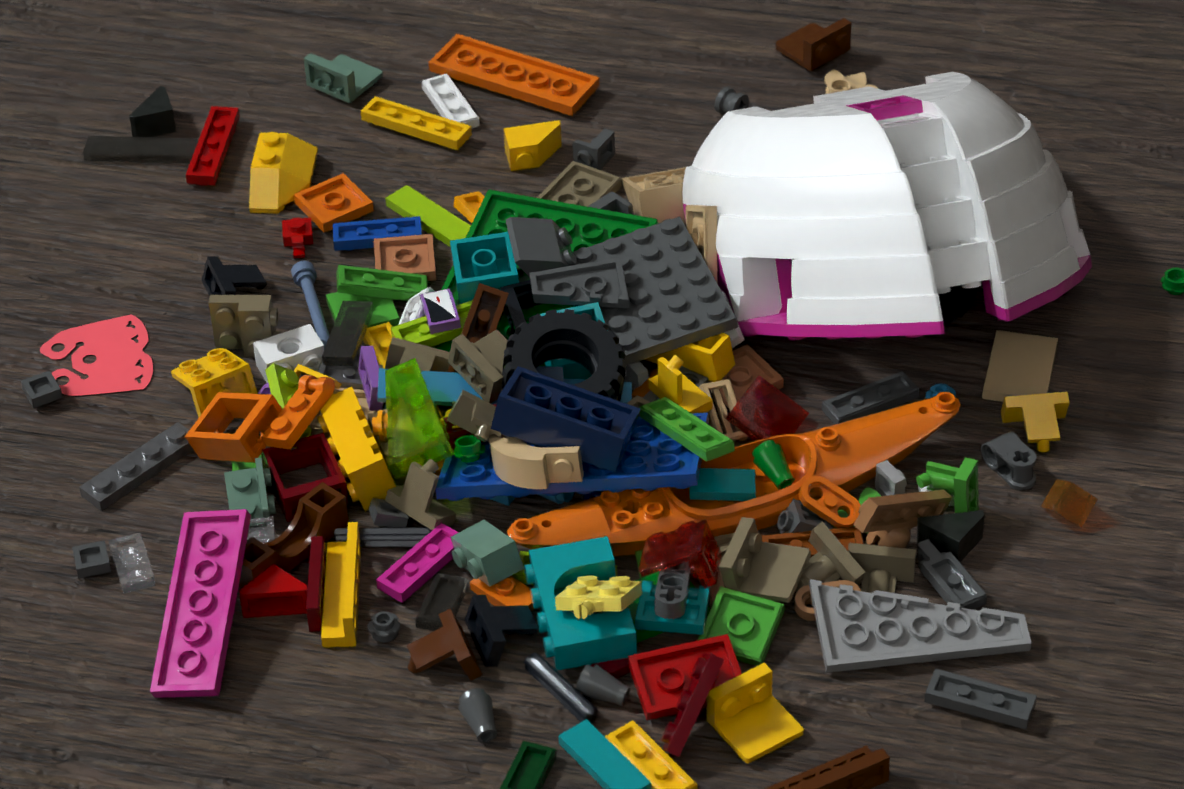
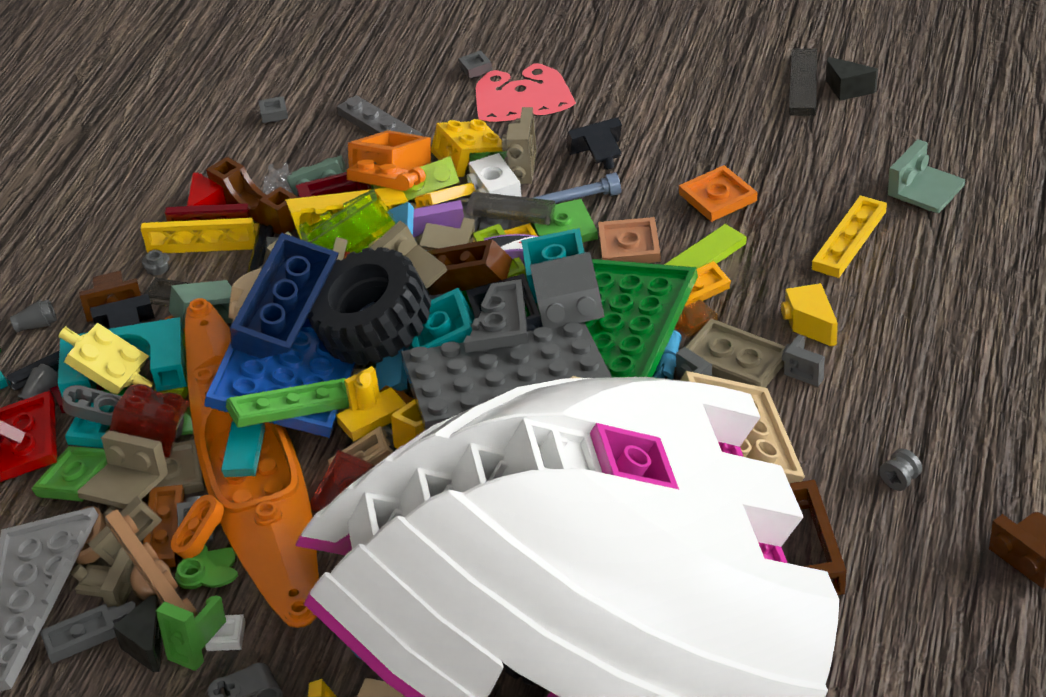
camera: 95 degrees right, 0 degrees up
clear plate [108,532,156,594] -> none
dark pink plate [150,509,251,698] -> none
red plate [186,106,240,186] -> none
yellow wedge [249,132,318,214] -> none
red plate [282,217,313,258] -> none
blue plate [333,216,422,251] -> none
bright green tile [336,265,428,301] -> none
dark pink plate [376,523,459,603] -> none
white tile [422,74,480,128] -> none
orange plate [428,34,600,116] -> none
green cone [752,440,795,490] -> none
tan plate [824,69,878,94] -> none
light grey plate [875,460,907,496] -> none

